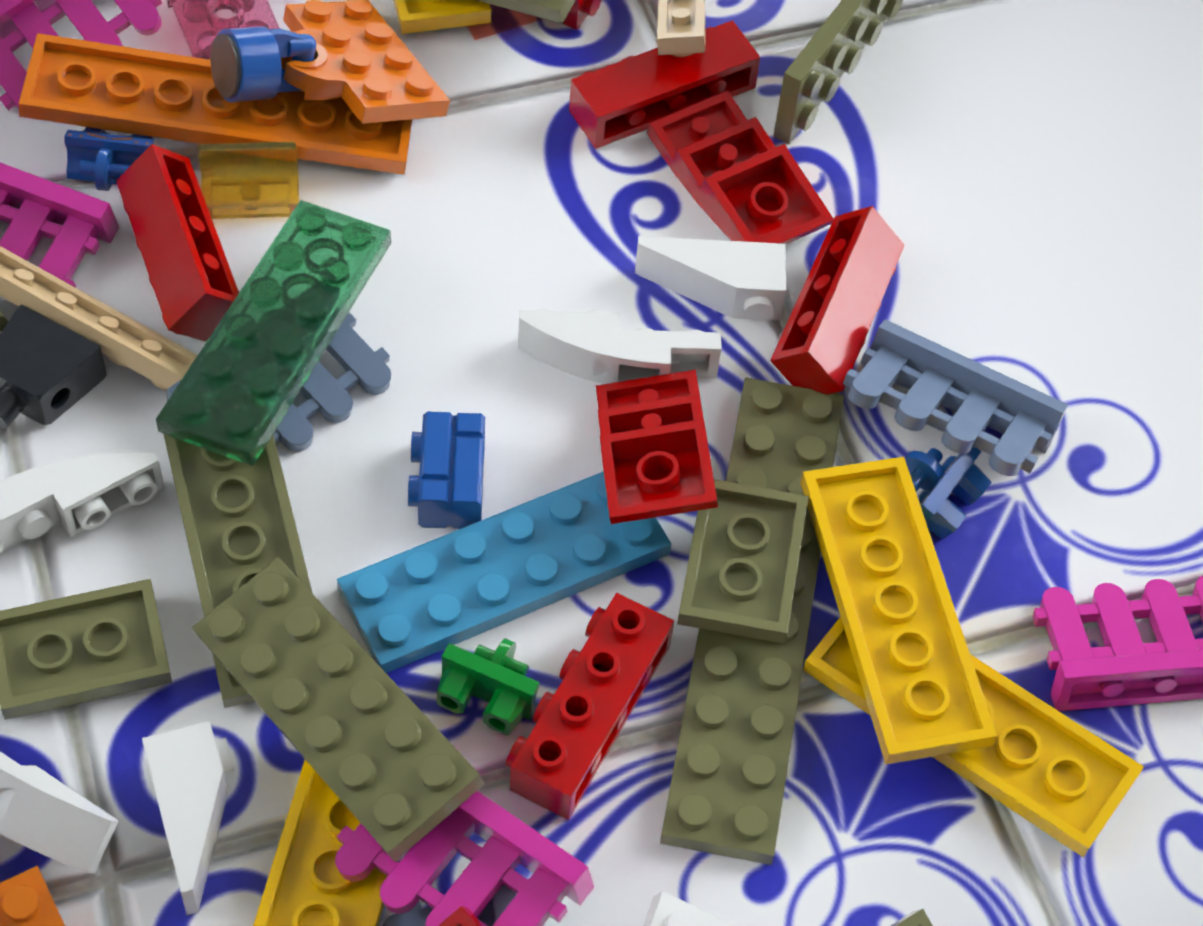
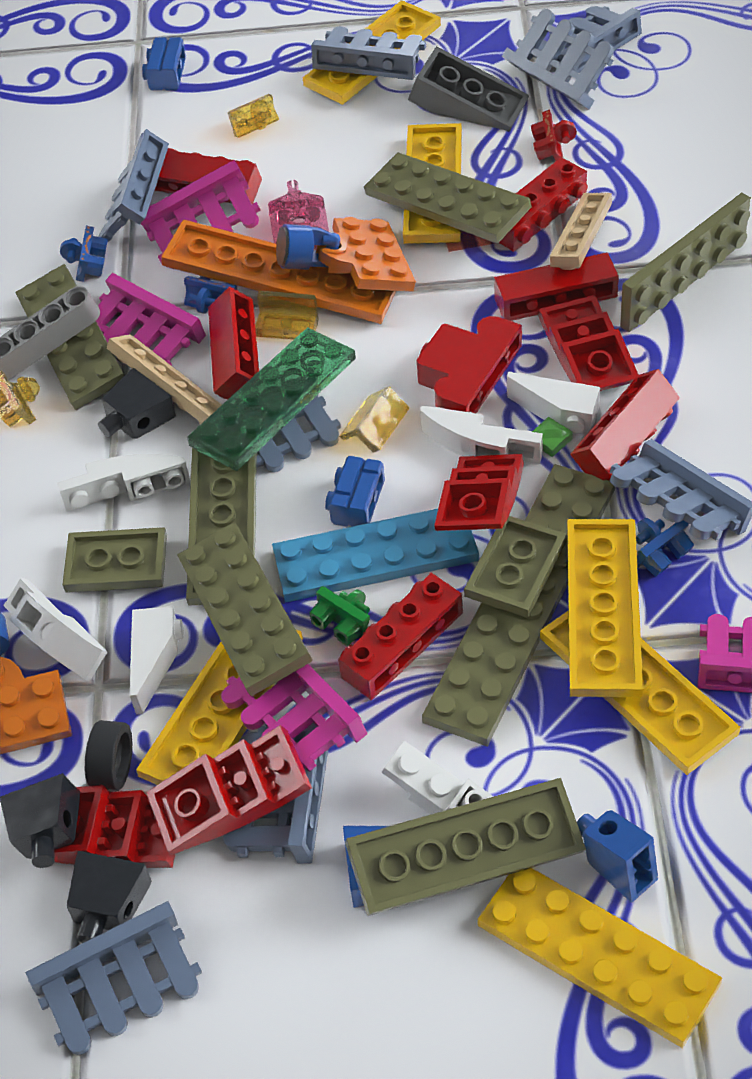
camera: 25 degrees right, 5 degrees down
none -> clear yellow panel [339,386,410,453]
none -> red brick [416,316,522,414]
none -> bright green tile [532,417,573,457]

